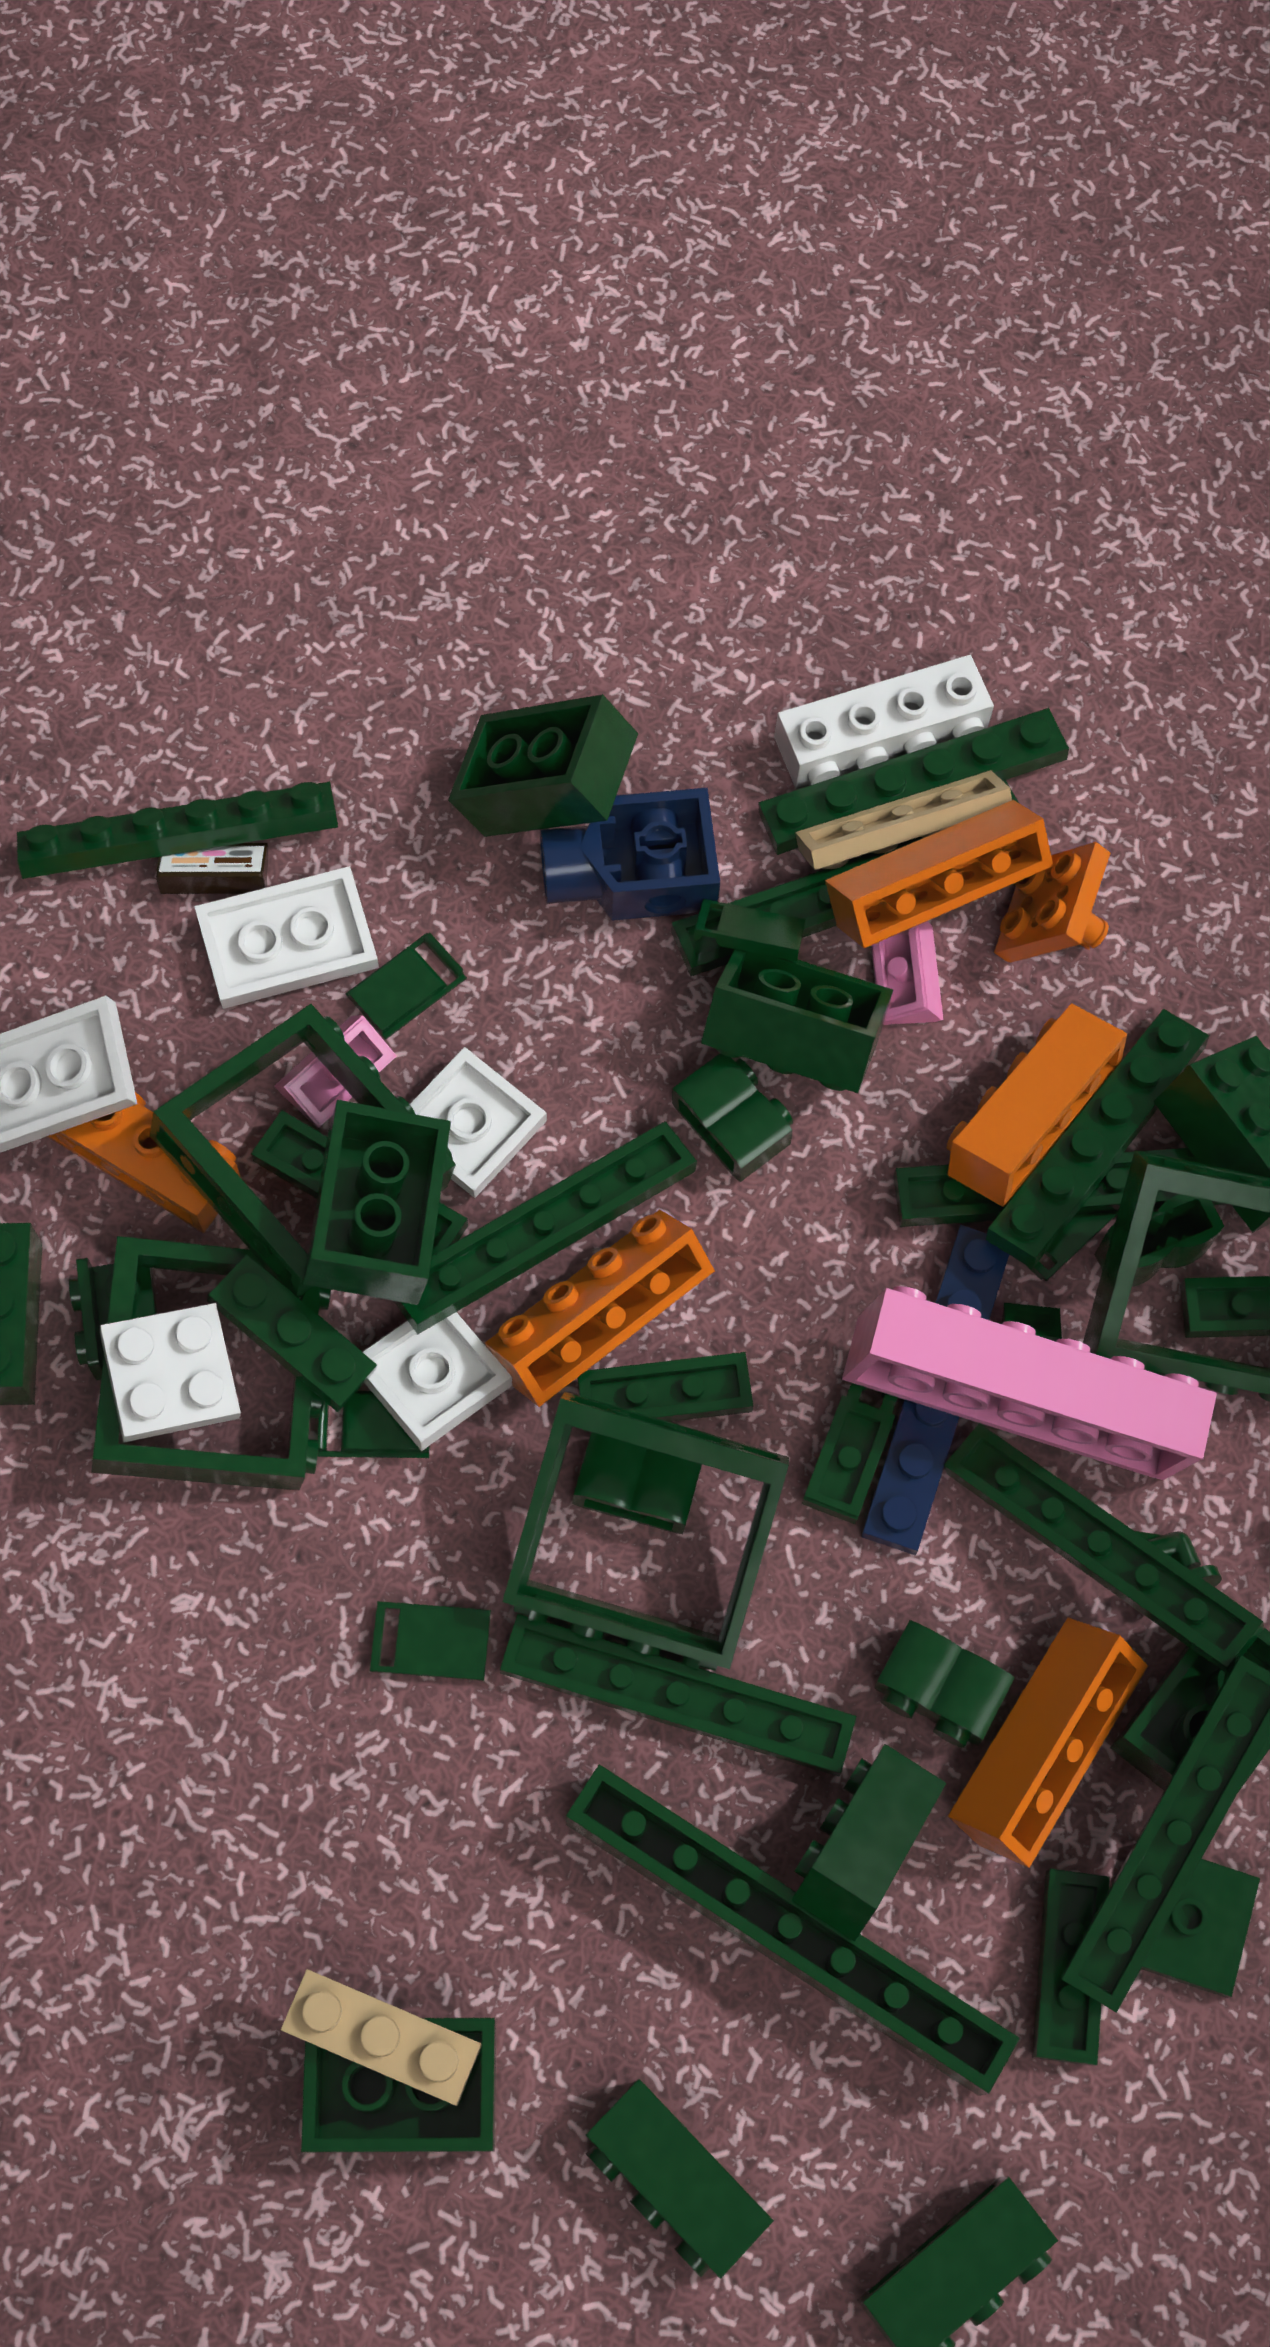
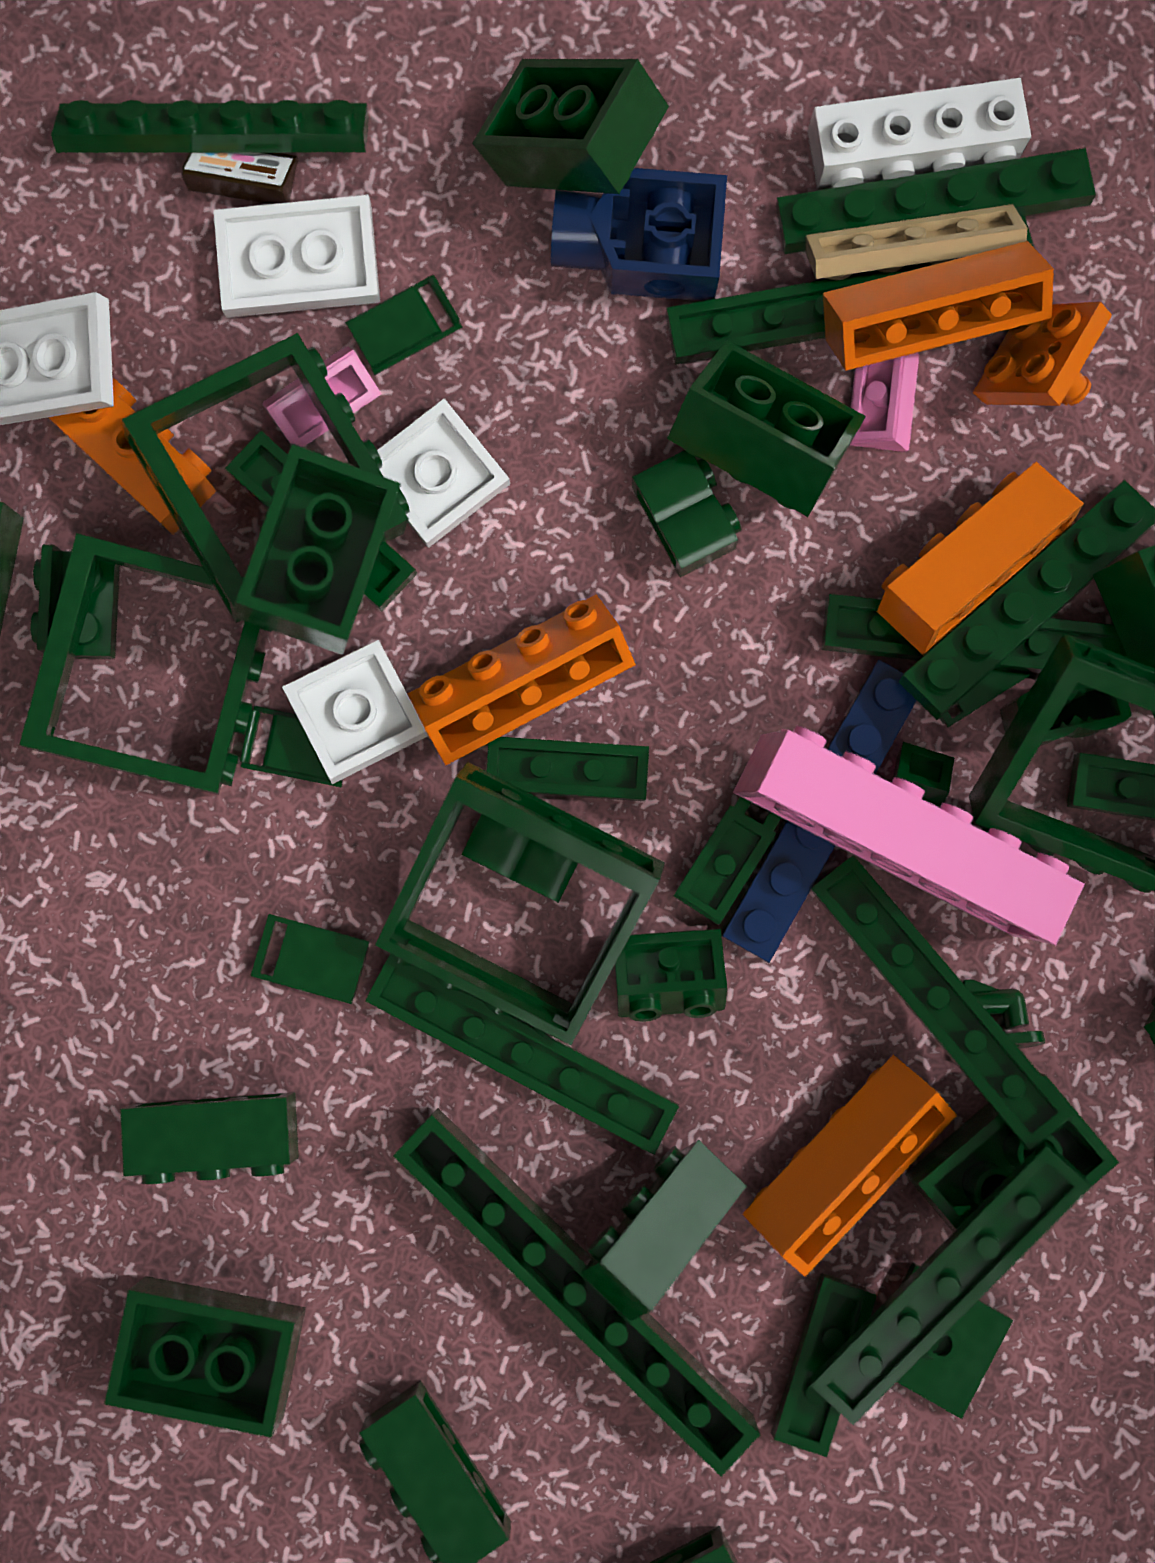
camera: 15 degrees right, 15 degrees up
white plate [100,1303,241,1443] -> none
dark green plate [207,1254,377,1412] -> none
tan plate [281,1969,482,2106] -> none
dark green plate [394,1121,697,1335] -> none
dark green piece [693,899,806,961] -> none
dark green brick [874,1620,1015,1748] -> none
none -> dark green brick [120,1092,299,1185]
none -> dark green bracket [615,929,727,1022]

